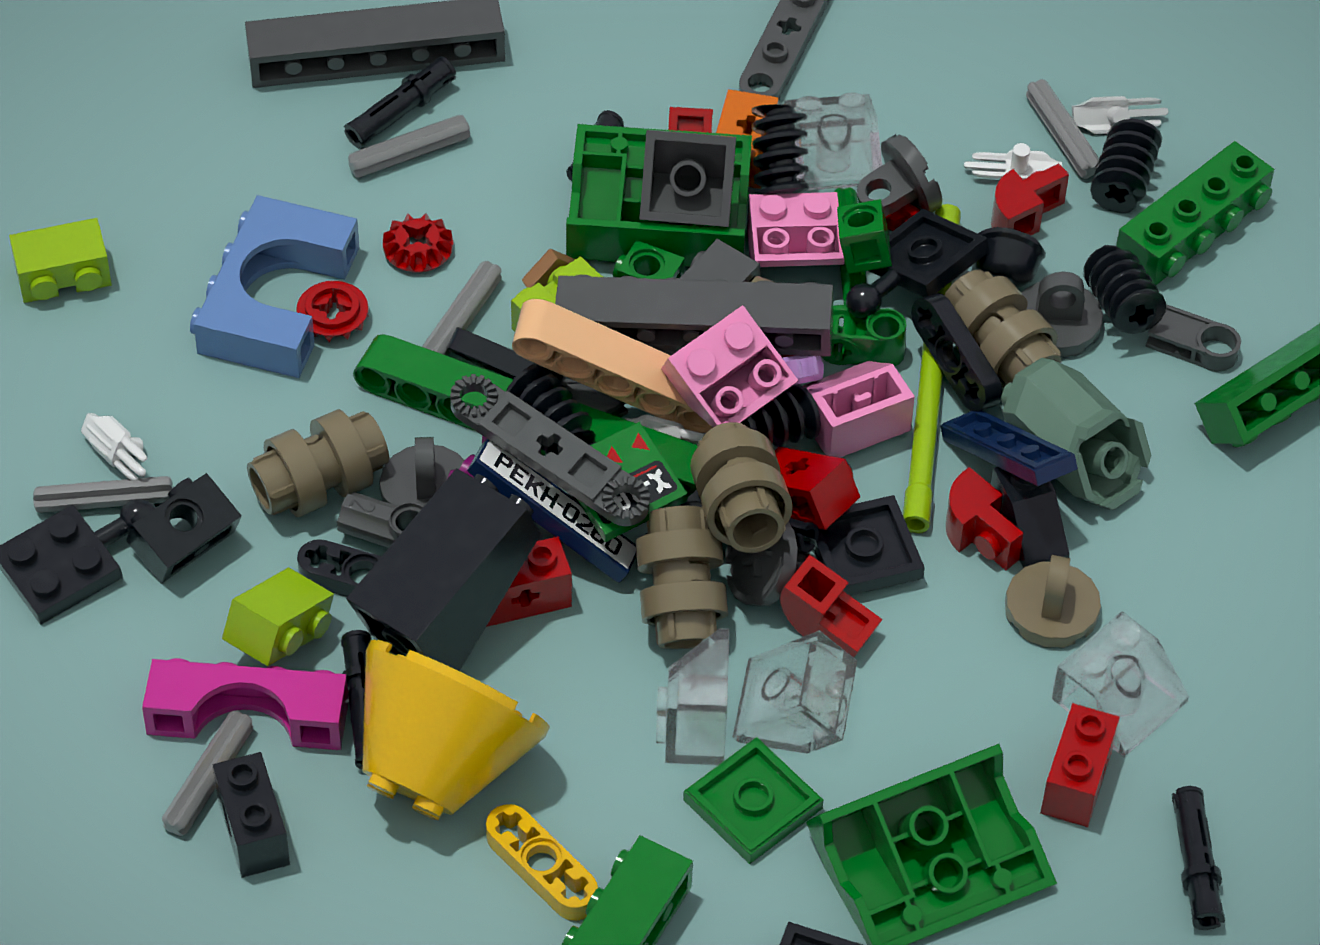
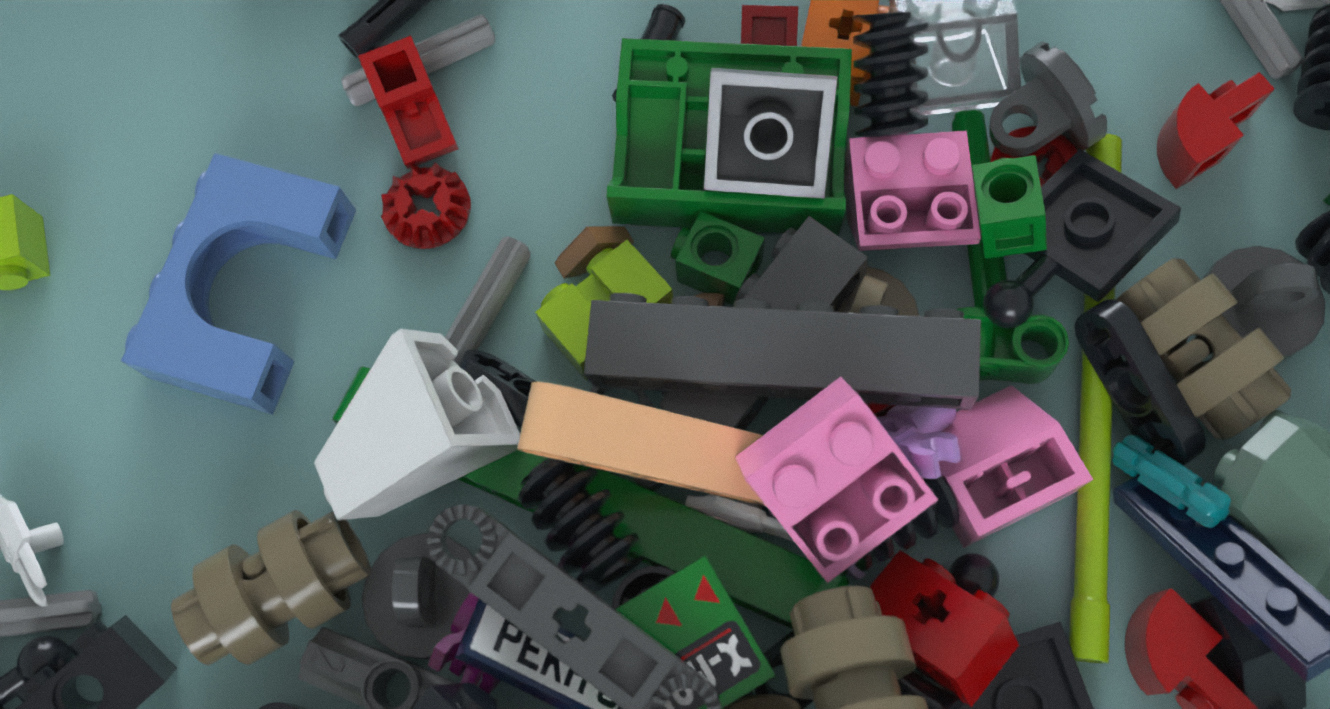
camera: 10 degrees right, 20 degrees up
red gear [296,281,369,342] -> none
white piece [964,143,1062,180] -> none
black helmet [975,227,1046,287] -> none
none -> white slope [314,329,520,520]
none -> red brick [358,35,459,169]
none -> teal axle [1112,435,1231,528]

